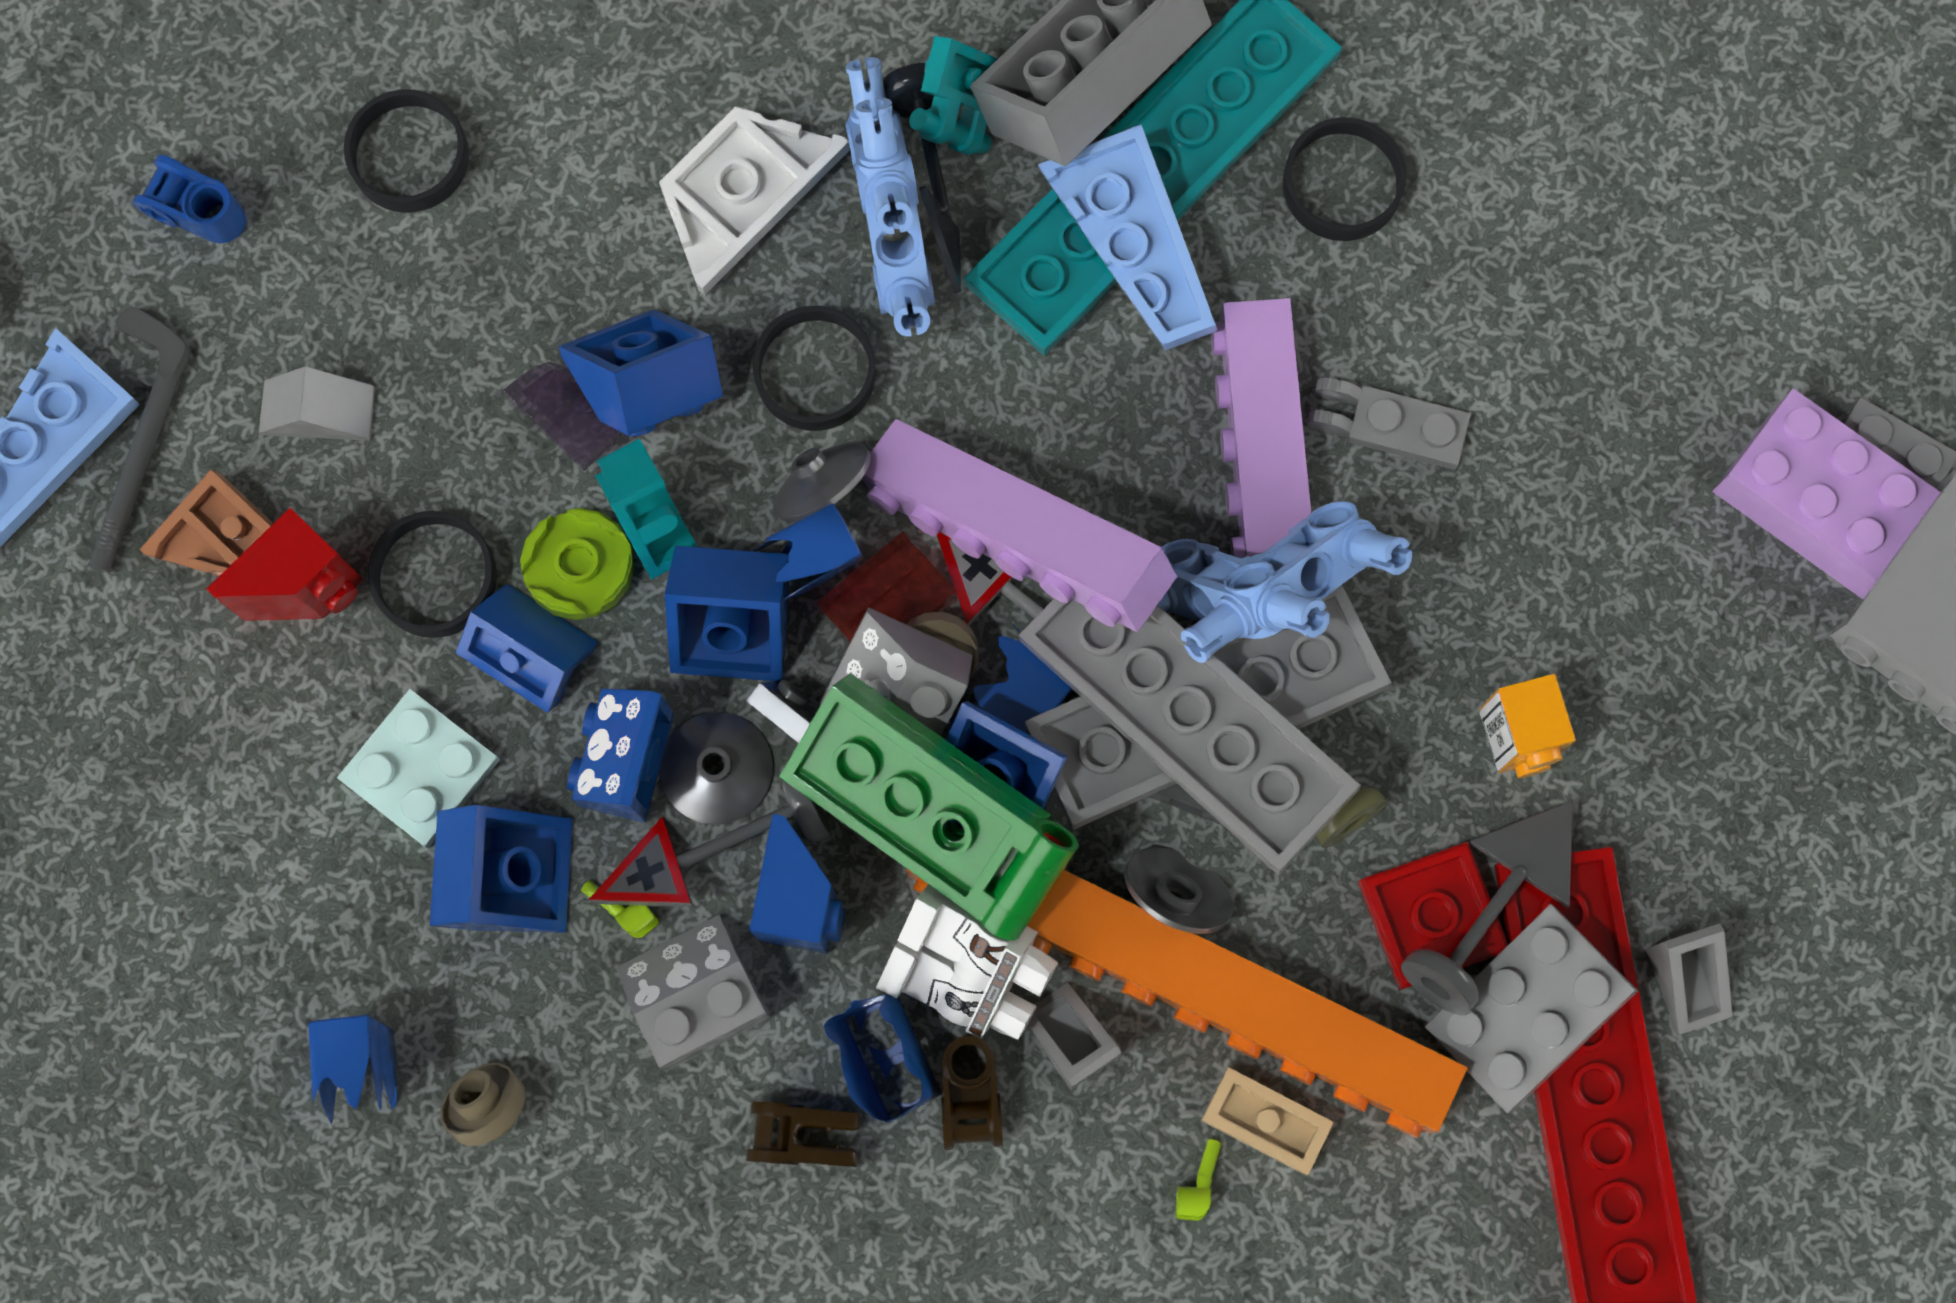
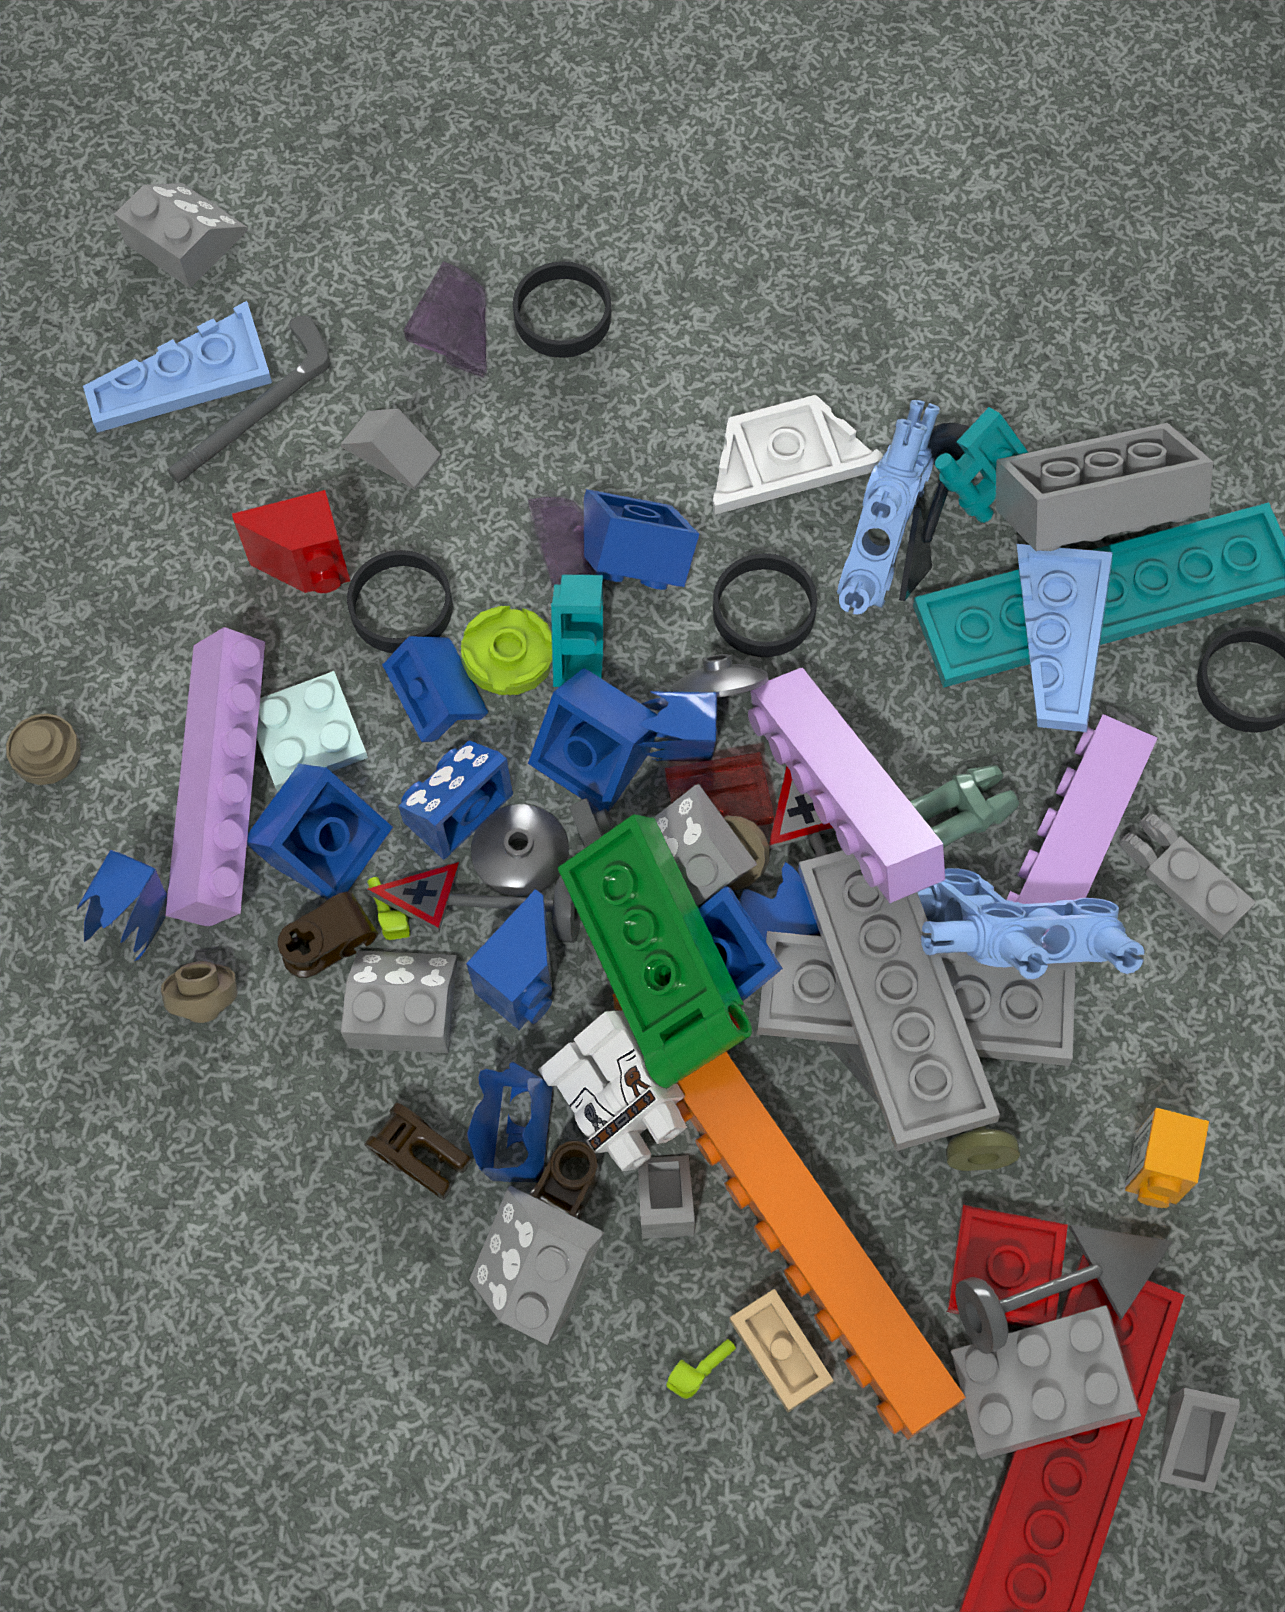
camera: 30 degrees right, 10 degrees down
blue piece [131,154,246,244] -> none
nougat wing [140,469,273,576] -> none
flat silver dish [1124,847,1234,934] -> none
none -> dark tan plate [6,713,81,785]
none -> lavender brick [165,627,265,926]
none -> dark brown piece [278,891,378,978]
none -> clear purple slope [404,261,487,378]
none -> light grey slope [469,1186,605,1345]
none -> sand green piece [910,765,1019,848]

